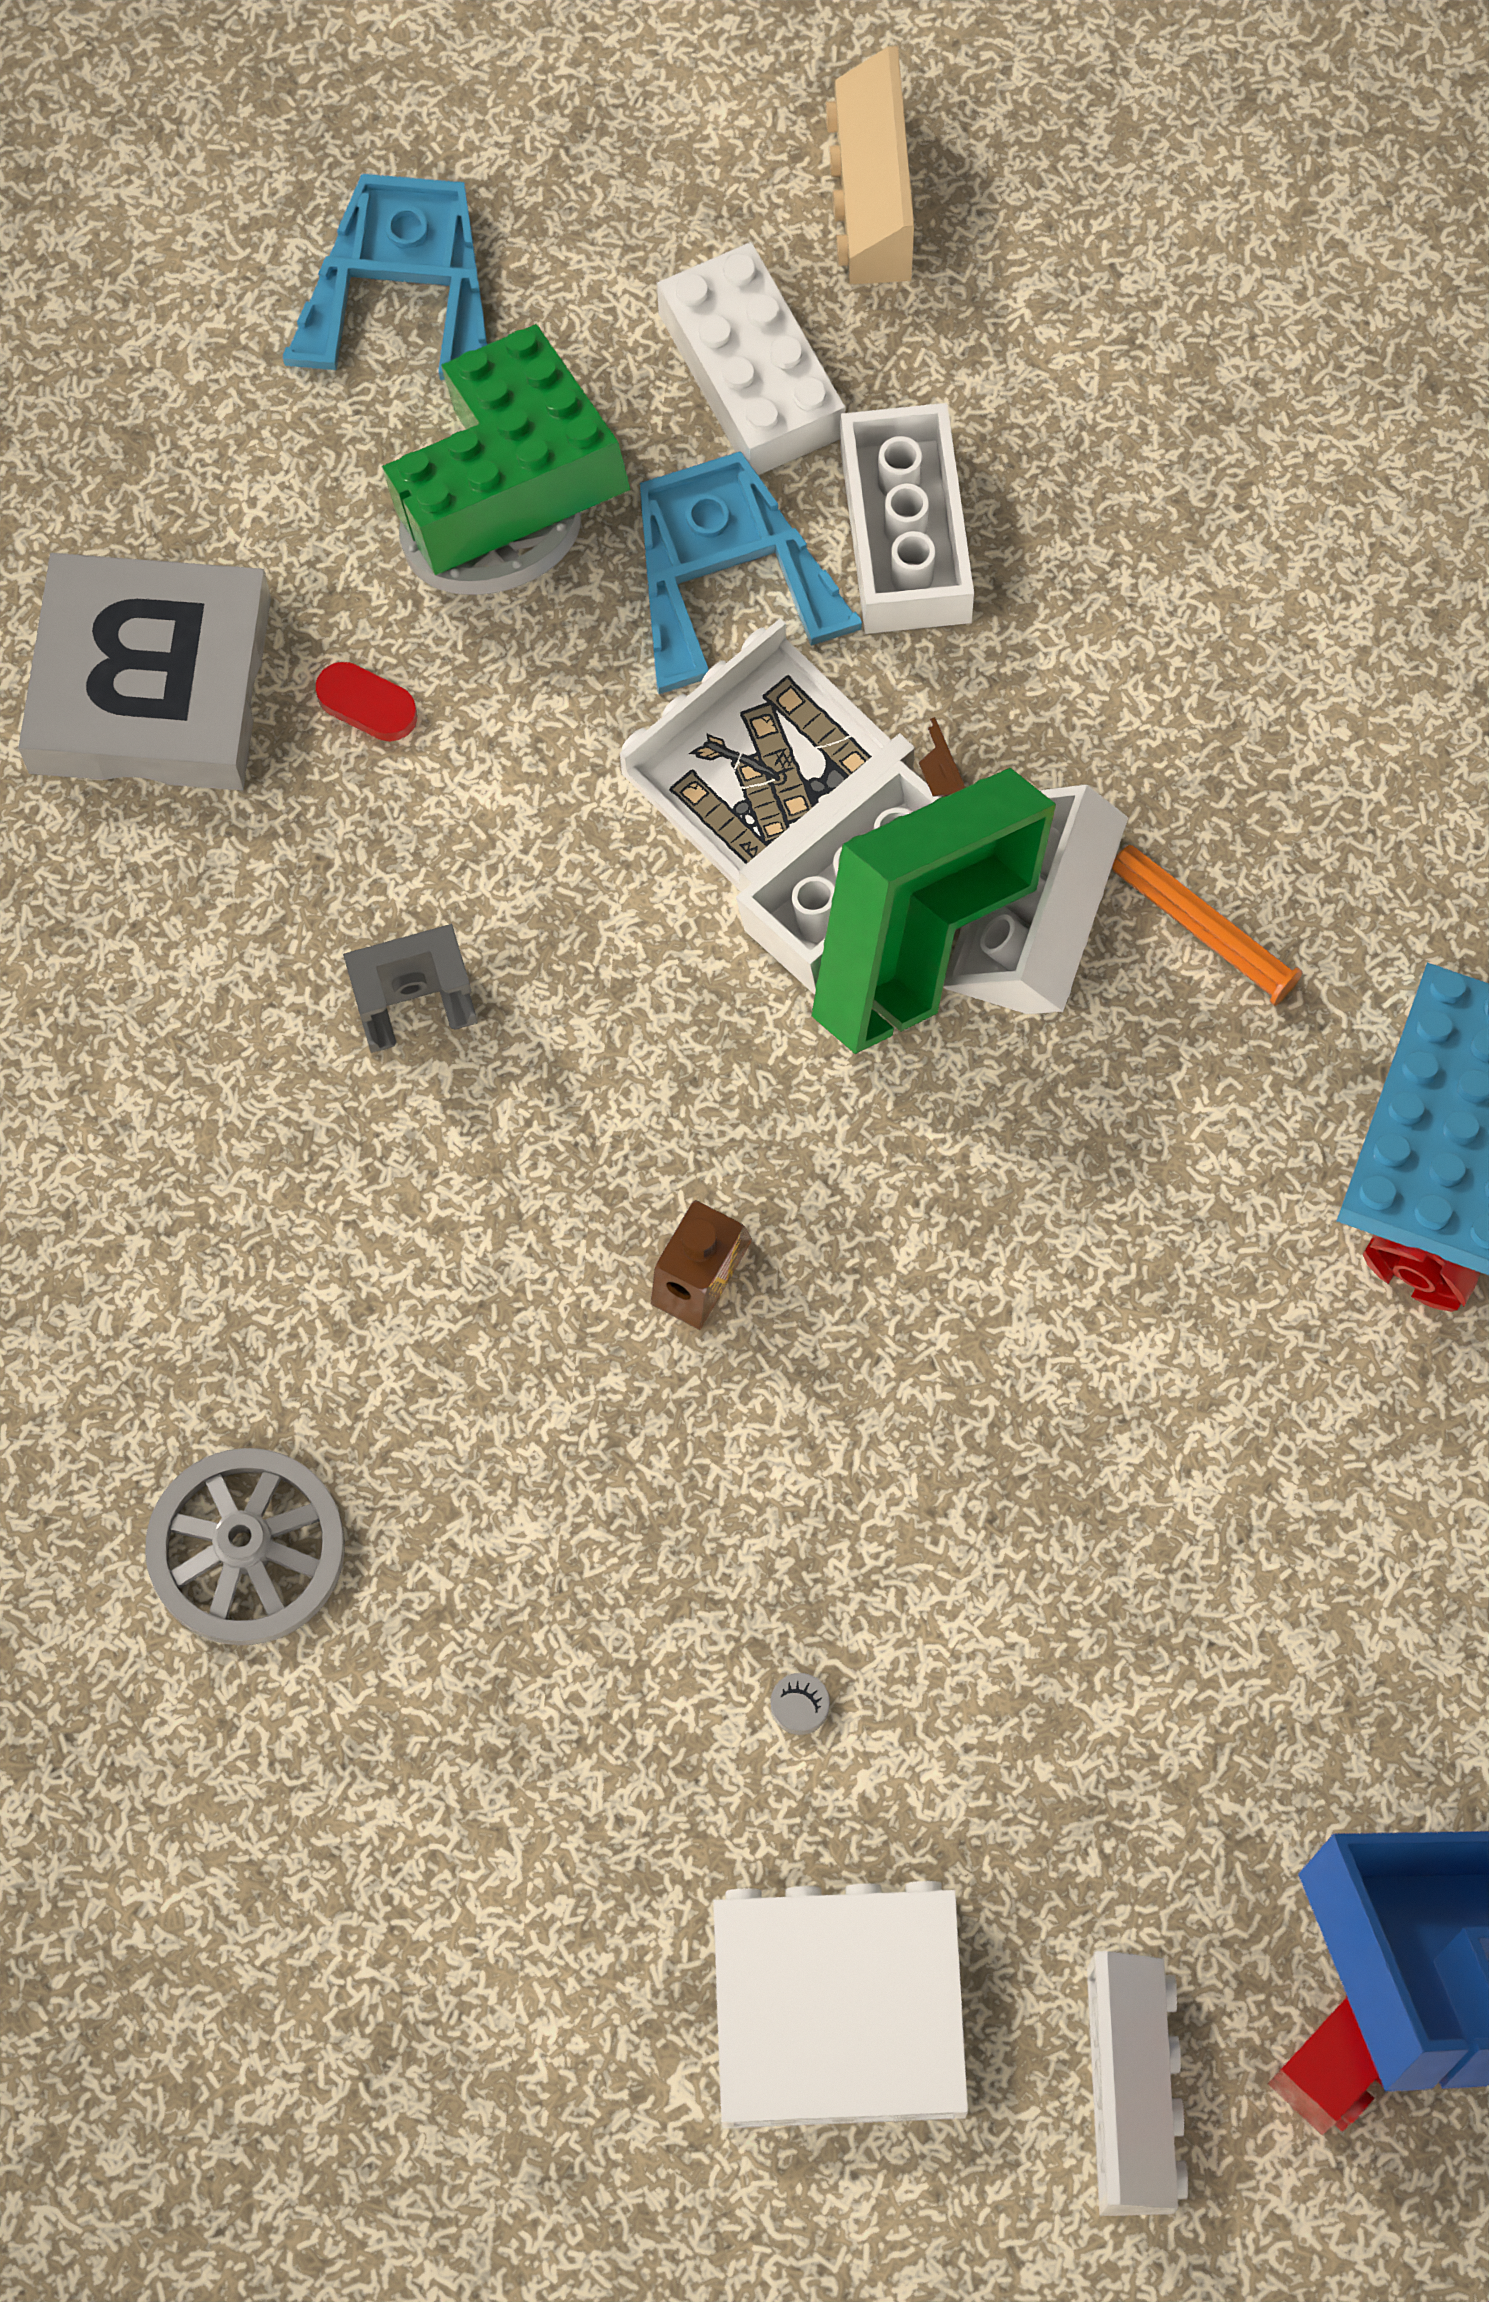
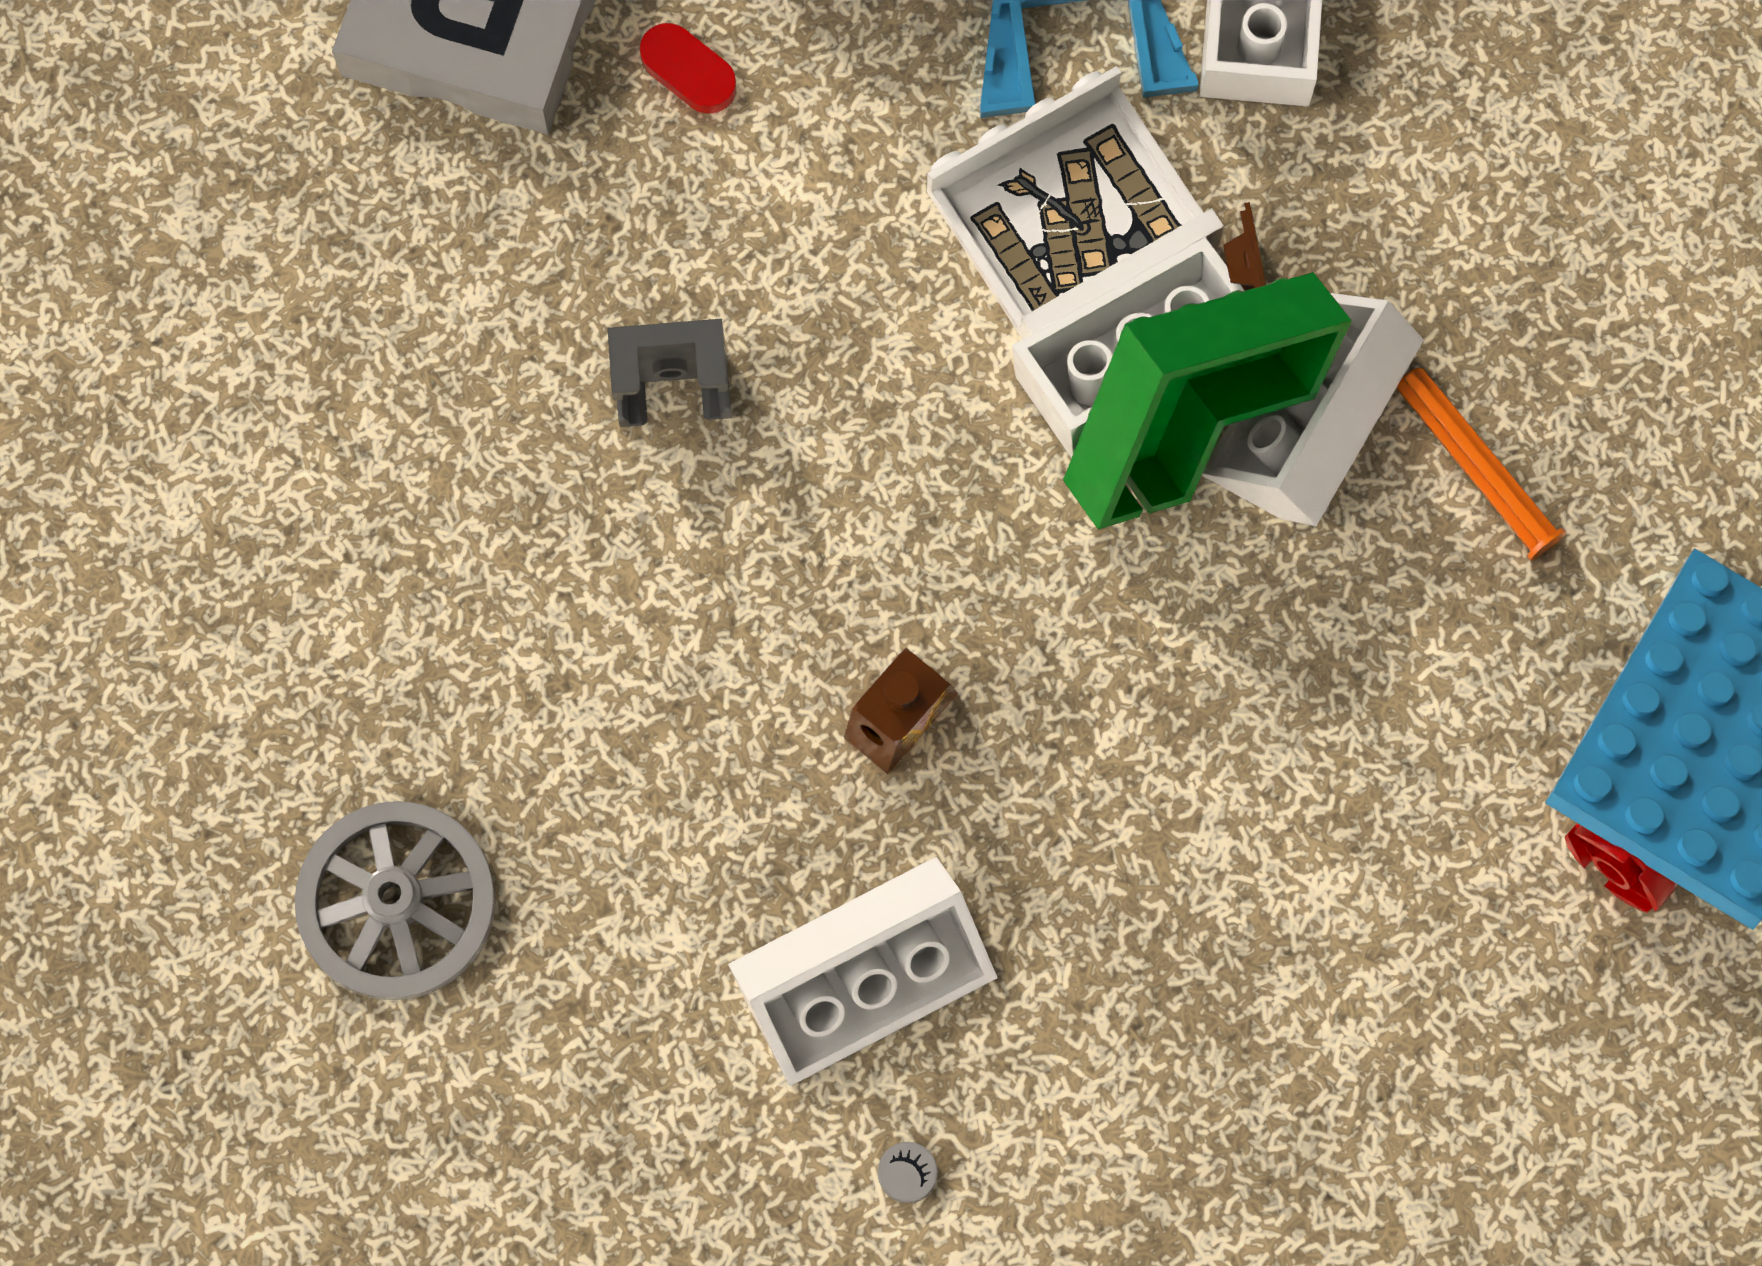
camera: 10 degrees right, 5 degrees up
none -> white slope [728,857,997,1086]

